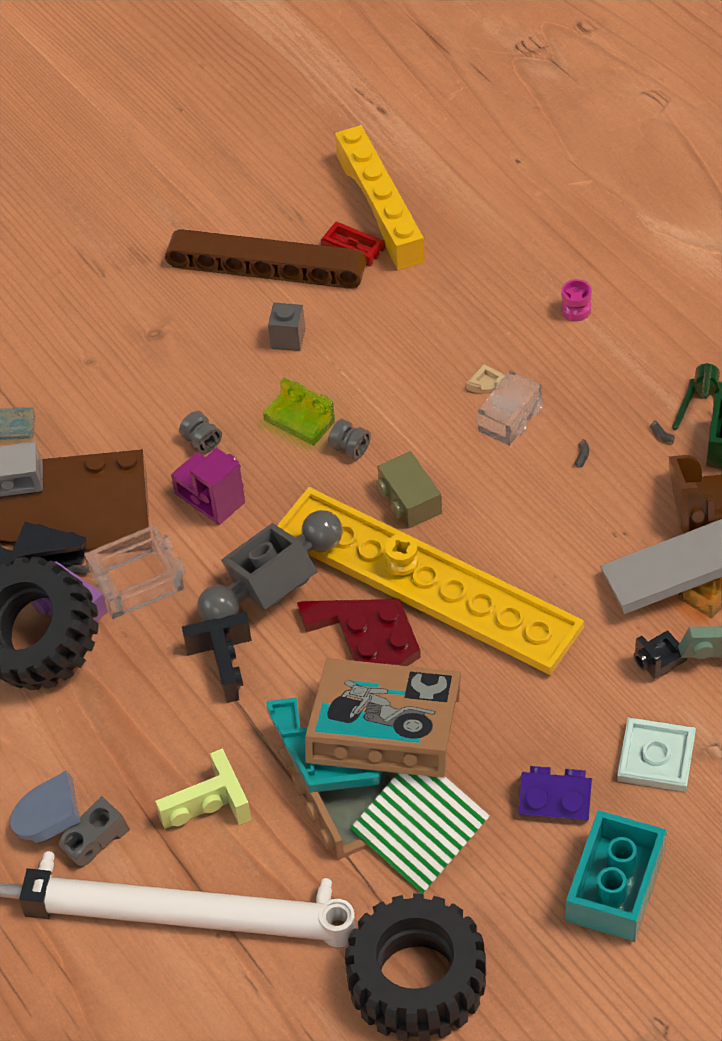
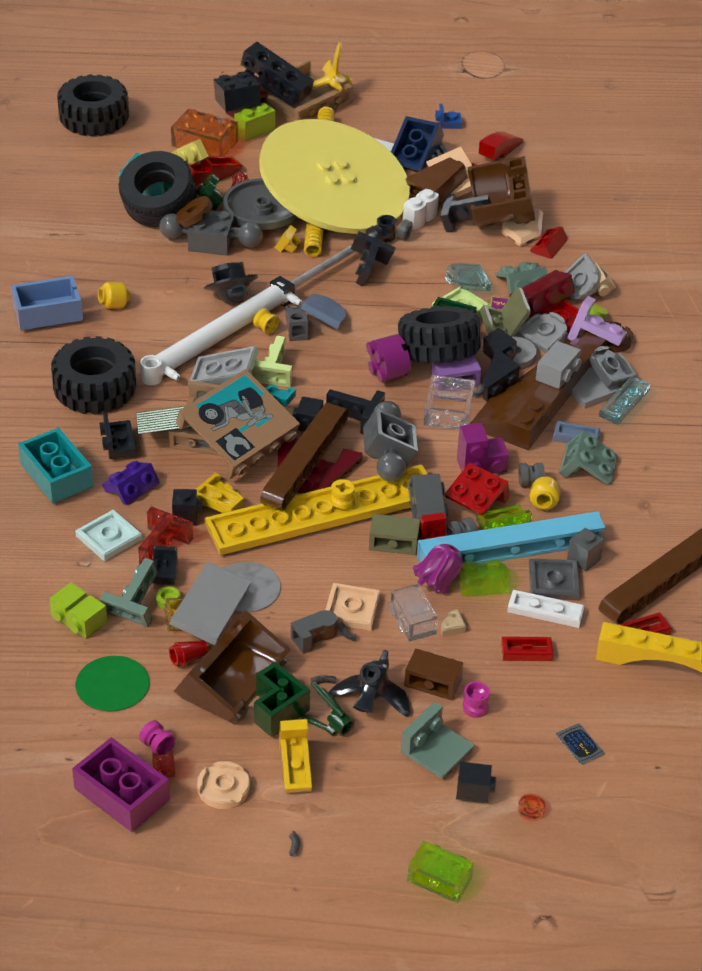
camera: 120 degrees right, 10 degrees down
none -> black bracket [99,413,136,459]
none -> clear red bracket [138,506,193,565]
none -> lime tile [156,586,181,610]
none -> black brick [172,489,202,526]
none -> light grey tile [188,346,259,385]
none -> yellow wing [196,472,244,513]
none -> black helmet [204,262,258,305]
none -> flat silver sticker [223,562,281,612]
none -> yellow wheel [253,308,280,335]
none -> reddish brown beam [260,402,349,511]
none -> dark grey leg [291,610,337,654]
none -> black brick [292,396,324,431]
none -> light nougat tile [325,583,381,631]
none -> black animal [329,650,410,717]
none -> magenta brick [366,334,411,382]
none -> sand green bracket [401,701,474,779]
none -> reddish brown brick [404,648,464,701]
none -> dark grey brick [408,474,448,519]
none -> magenta piece [413,544,463,594]
none -> medium azure tile [417,511,605,568]
none -> red bracket [419,512,446,540]
none -> red bracket [445,462,509,516]
none -> black brick [456,761,496,803]
none -> clear neon green bracket [457,560,509,596]
none -> red tile [501,636,553,661]
none -> white tile [507,590,585,628]
none -> clear red tile [518,793,545,821]
none -> yellow head [529,477,561,510]
none -> flat silver tile [529,559,580,600]
none -> sand blue tile [552,421,600,443]
none -> sticker [556,723,605,765]
none -> sand green bracket [559,430,618,485]

